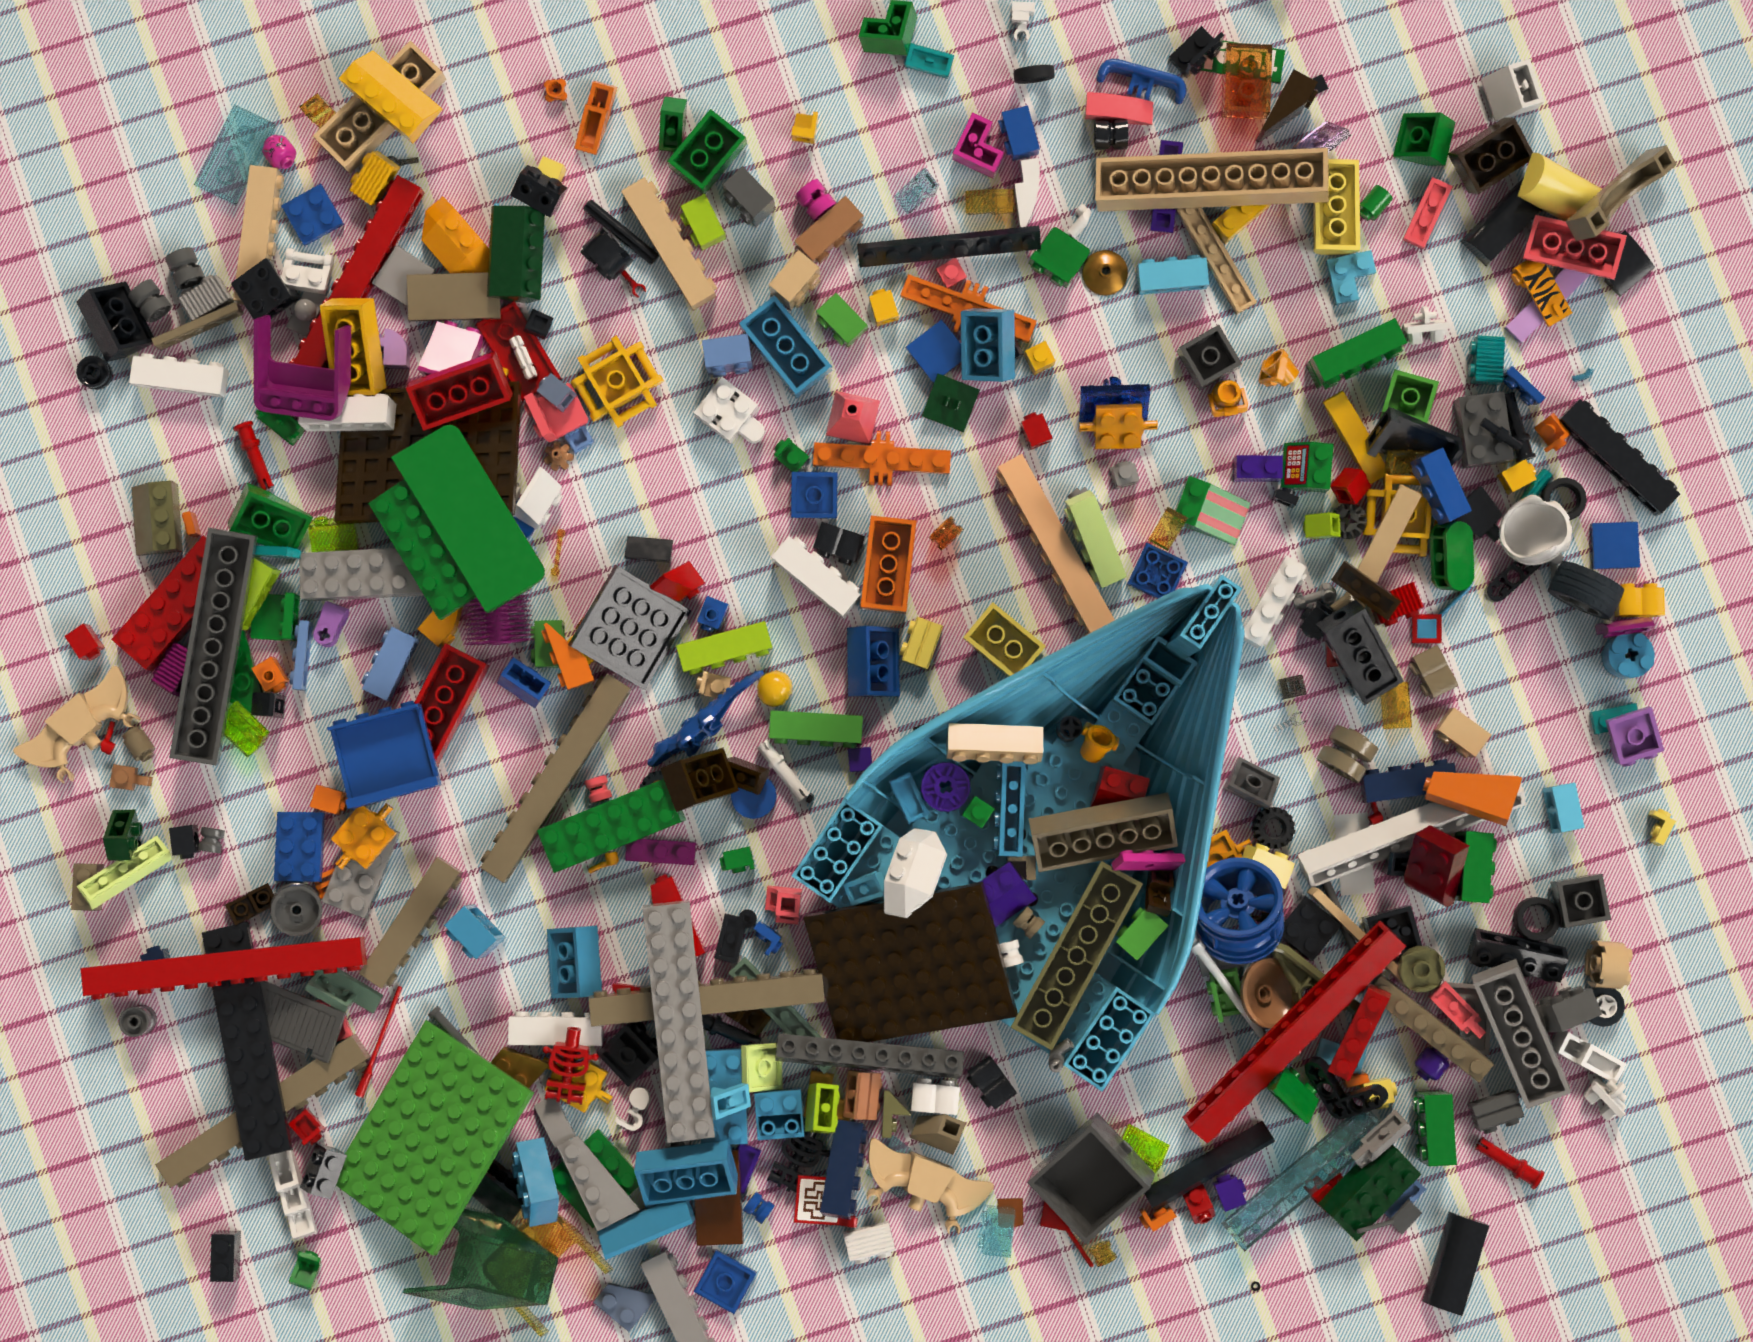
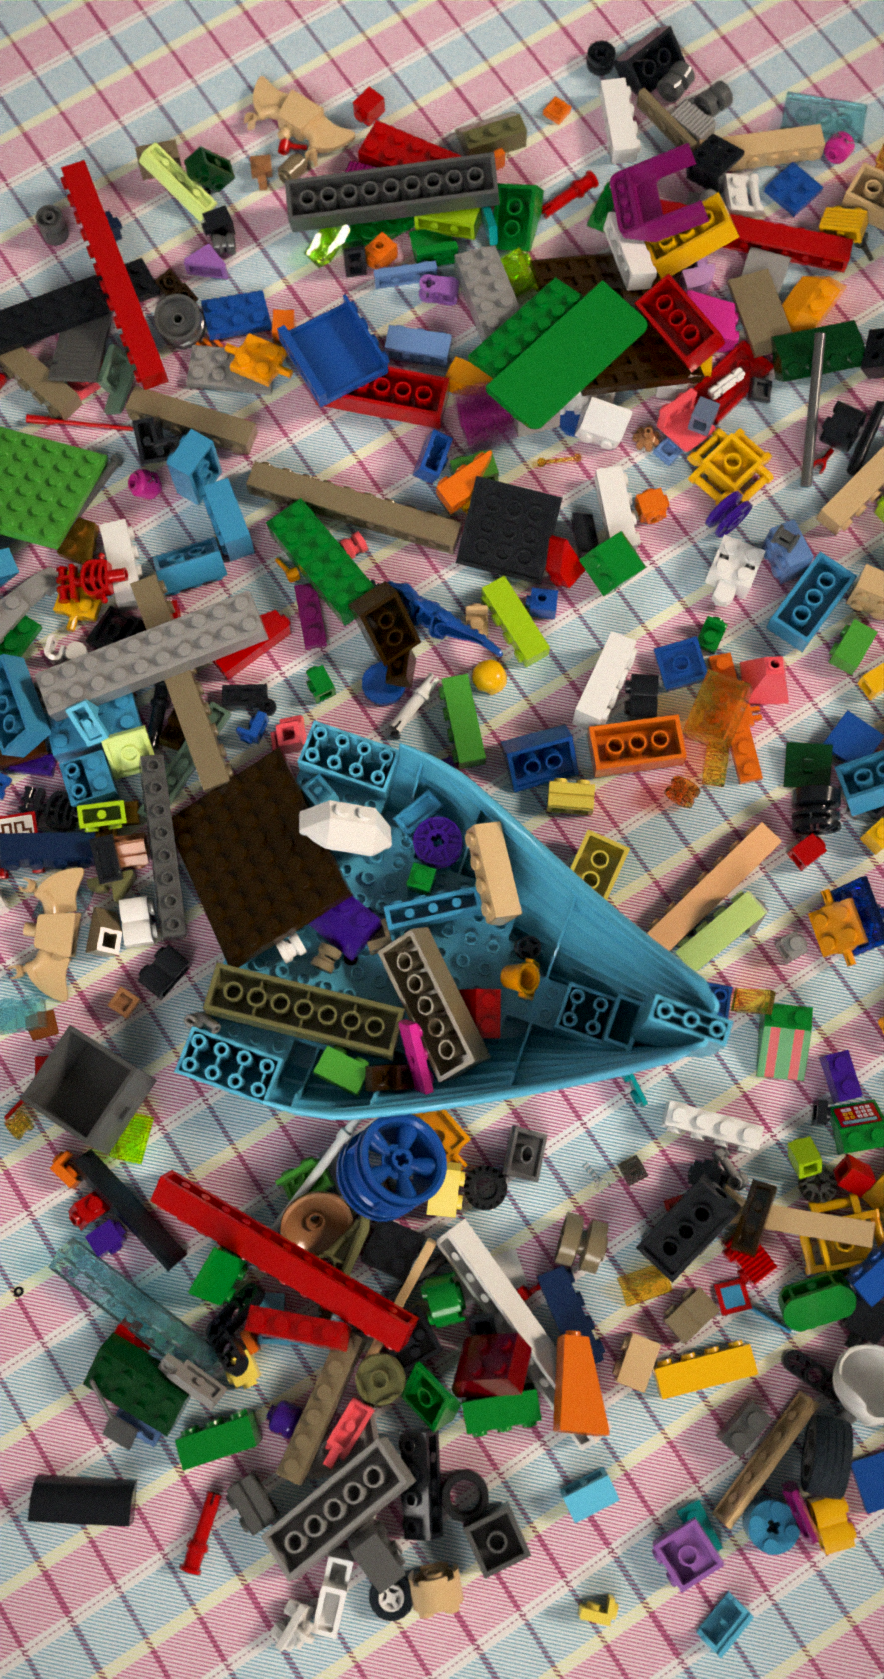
camera: 75 degrees right, 10 degrees down
none -> black tile [89,834,124,884]
none -> medium nougat tile [107,986,141,1019]
none -> dark pink head [128,469,162,500]
none -> black brick [132,416,183,465]
none -> medium lavender slope [184,243,228,280]
none -> dark azure brick [202,478,255,561]
none -> green slope [400,1361,462,1432]
none -> green brick [420,1271,468,1328]
none -> orange tile [543,96,572,125]
none -> green slope [579,531,647,597]
none -> white brick [594,465,641,551]
none -> orange brick [634,488,669,524]
none -> yellow brick [652,1339,759,1400]
none -> clear yellow brick [682,669,753,753]
none -> medium azure hinge [696,1591,754,1658]
none -> clear yellow slope [701,738,730,787]
none -> dark purple wheel [705,491,753,538]
none -> tan tile [712,1390,820,1530]
none -> dark grey brick [716,1398,772,1458]
none -> dark grey bush [771,524,801,553]
none -> black wheel [791,785,841,835]
none -> dark grey piece [800,333,826,487]

